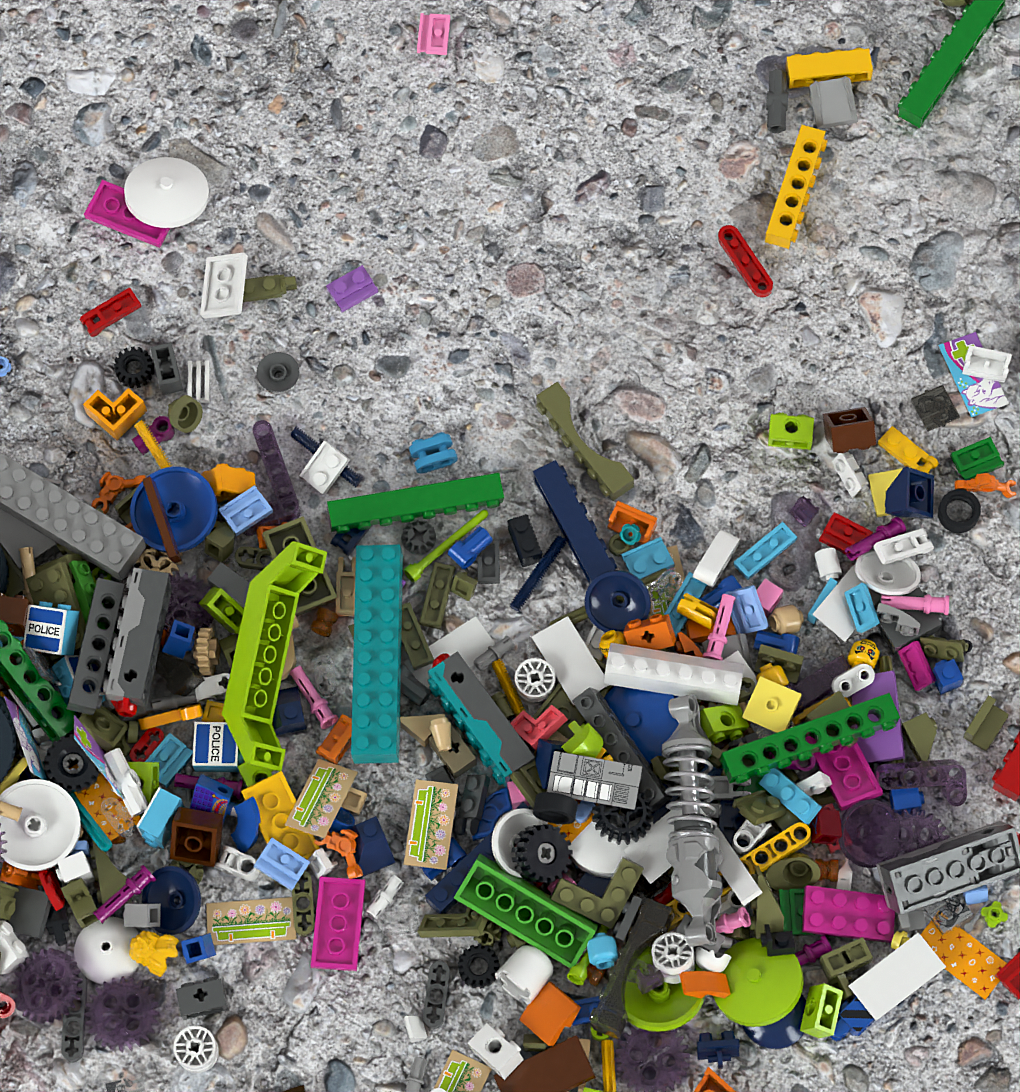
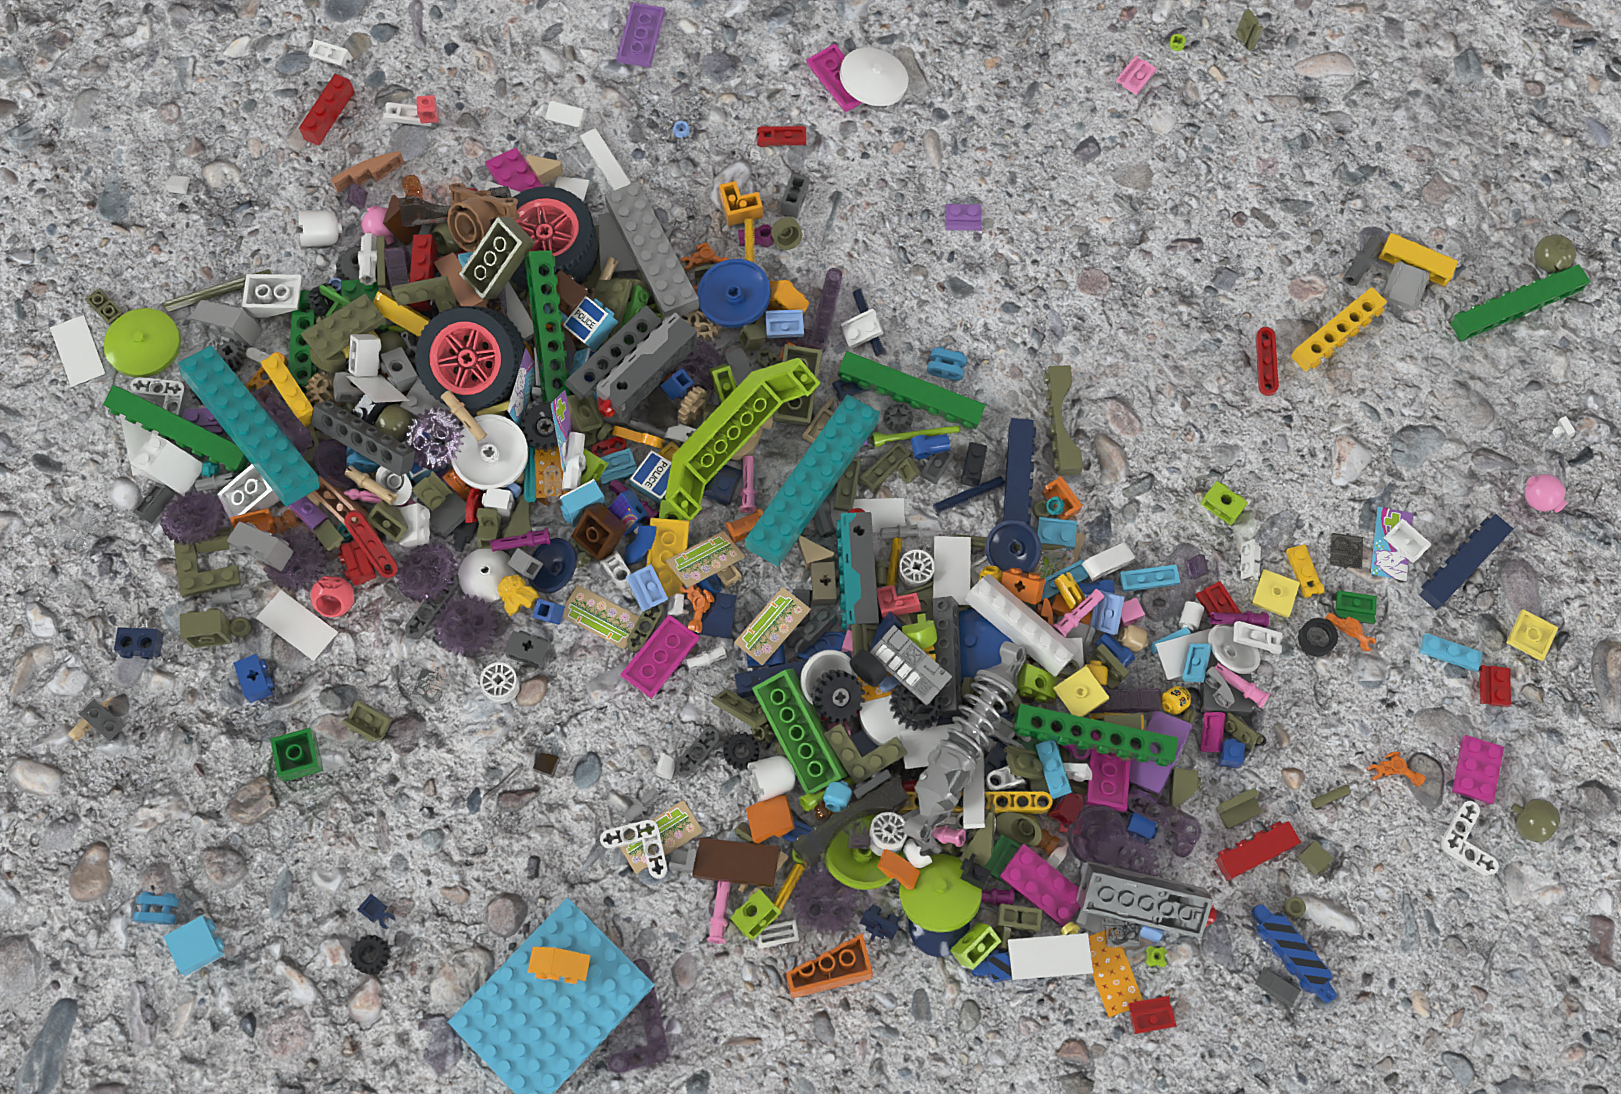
camera: 25 degrees right, 0 degrees up
clear piece [24,646,62,687] -> none
black tyre [114,346,154,389] -> none
reddish brown tile [143,476,182,564] -> none
white tile [187,360,210,403] -> none
white plate [200,252,248,319] -> none
olive hinge [243,275,297,302] -> none
dark grey dish [256,352,300,393] -> none
clear orange wheel [310,607,339,637] -> none
tan cone [429,717,452,752] -> none
white brick [467,1023,524,1080] -> none
reddish brown brick [823,407,876,453] -> none
white plate [832,664,875,697] -> none
dark blue slope [885,467,934,519] -> none

